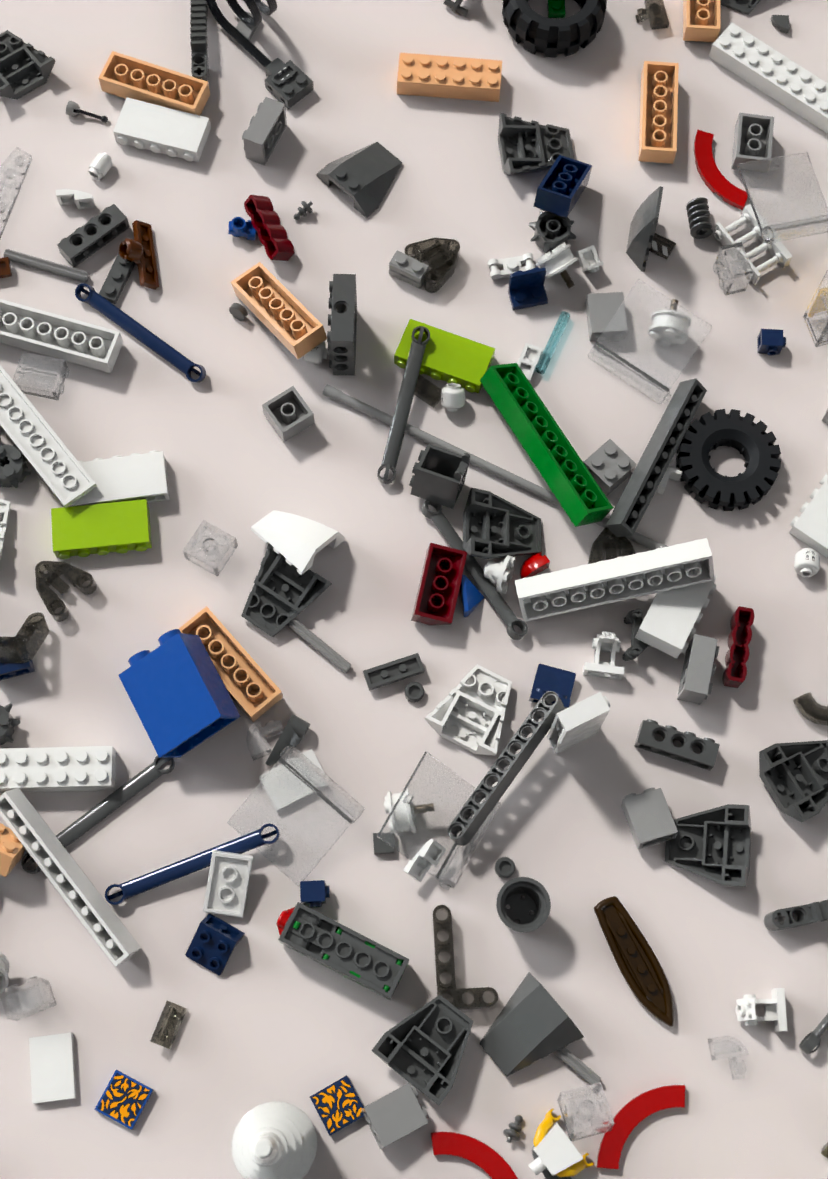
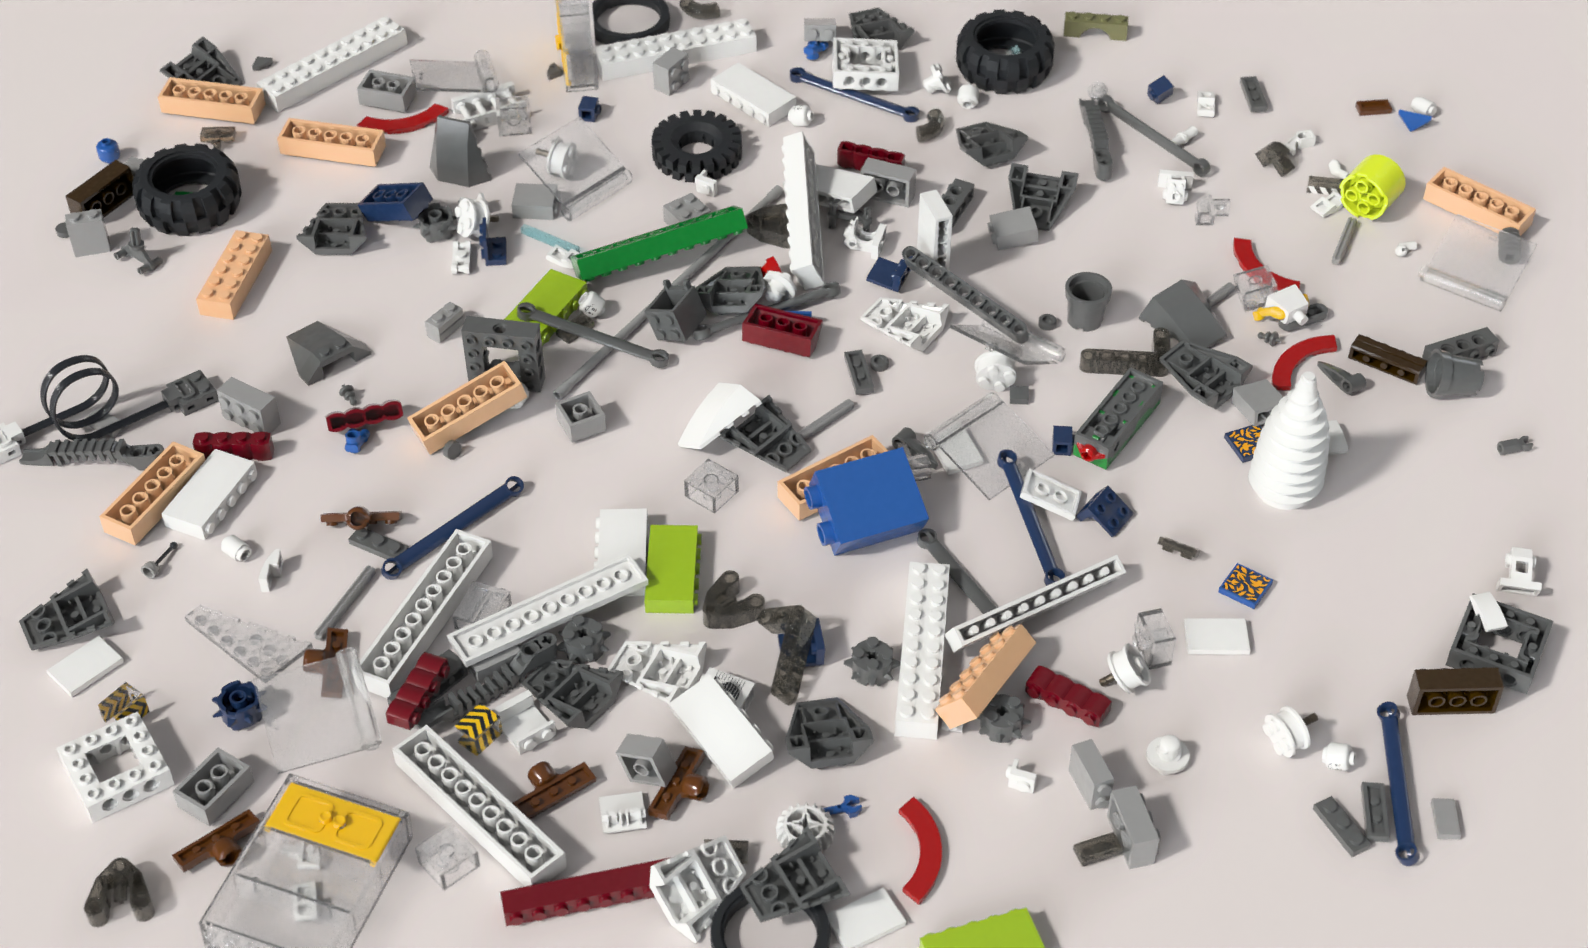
camera: 80 degrees left, 25 degrees down
dark grey brick [57,204,130,268] -> none
white slope [403,839,446,882] -> none
clear smoke connector [404,238,460,293] -> none
dark brown piece [594,896,674,1027] -> none
dark grey brick [606,379,707,537] -> none
none -> dark red brick [192,432,274,461]

